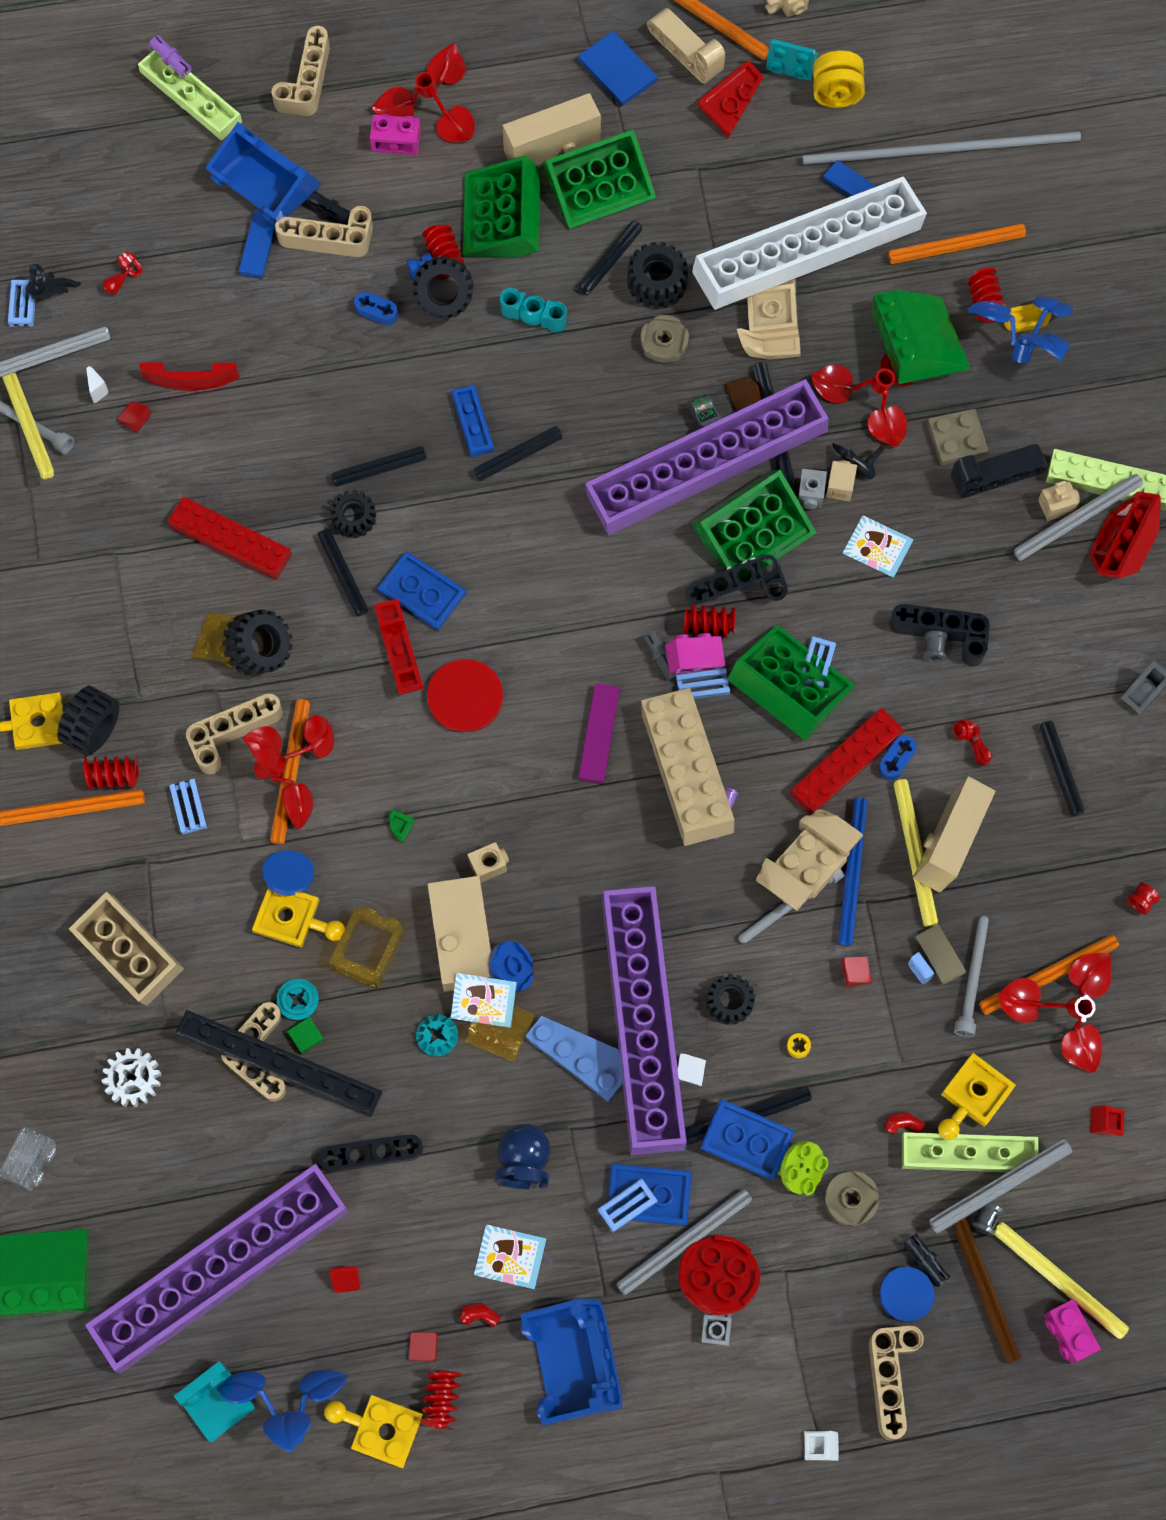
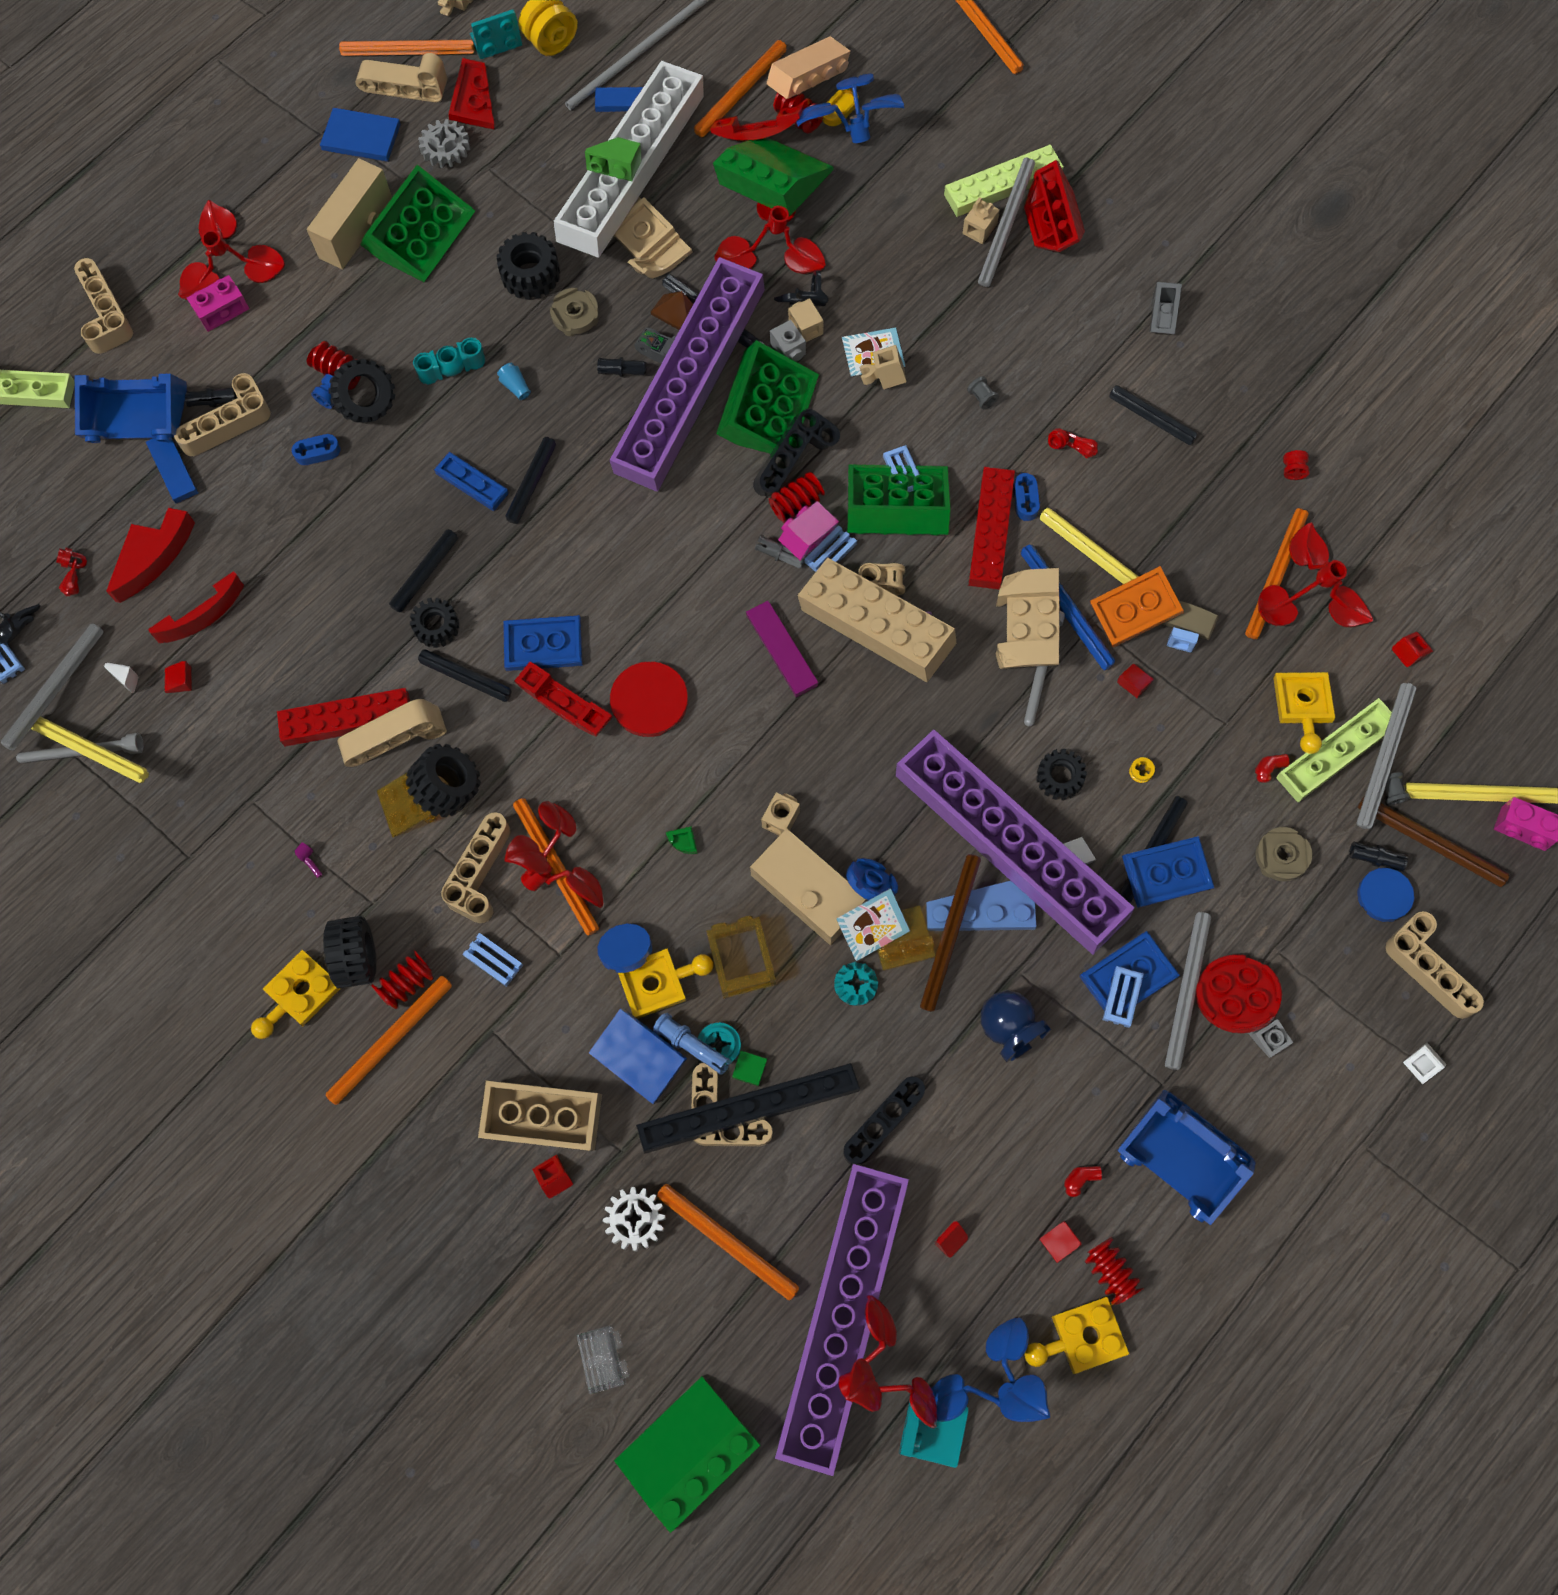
camera: 35 degrees left, 0 degrees up
green slope [463,155,540,258] -> none
sticker [474,1225,546,1289] -> none
black axle [579,220,642,295] -> none
lime plate [777,1140,828,1195] -> none
black beam [889,604,990,667] -> none
tan brick [913,776,996,892] -> none
dark tan plate [927,409,989,466] -> none
black beam [951,444,1048,498] -> none
light grey piece [954,915,989,1037] -> none
none -> red slope [106,508,195,603]
none -> magenta hand [295,842,323,878]
none -> tan beam [337,699,447,767]
none -> light grey gear [418,119,470,168]
none -> dark azure cone [497,363,531,400]
none -> red slope [532,1154,573,1199]
none -> bright green slope [585,137,642,182]
none -> blue tile [589,1008,687,1104]
none -> black axle [597,357,647,377]
none -> medium blue pin [653,1013,731,1075]
none -> orange axle [657,1184,799,1300]
none -> red slope [710,105,804,140]
none -> light nougat brick [767,36,850,99]
none -> red plant [838,1295,937,1429]
none -> tan piece [858,563,905,596]
none -> tan brick [859,345,907,389]
none -> reddish brown axle [920,854,981,1012]
none -> orange plate [1090,566,1184,647]

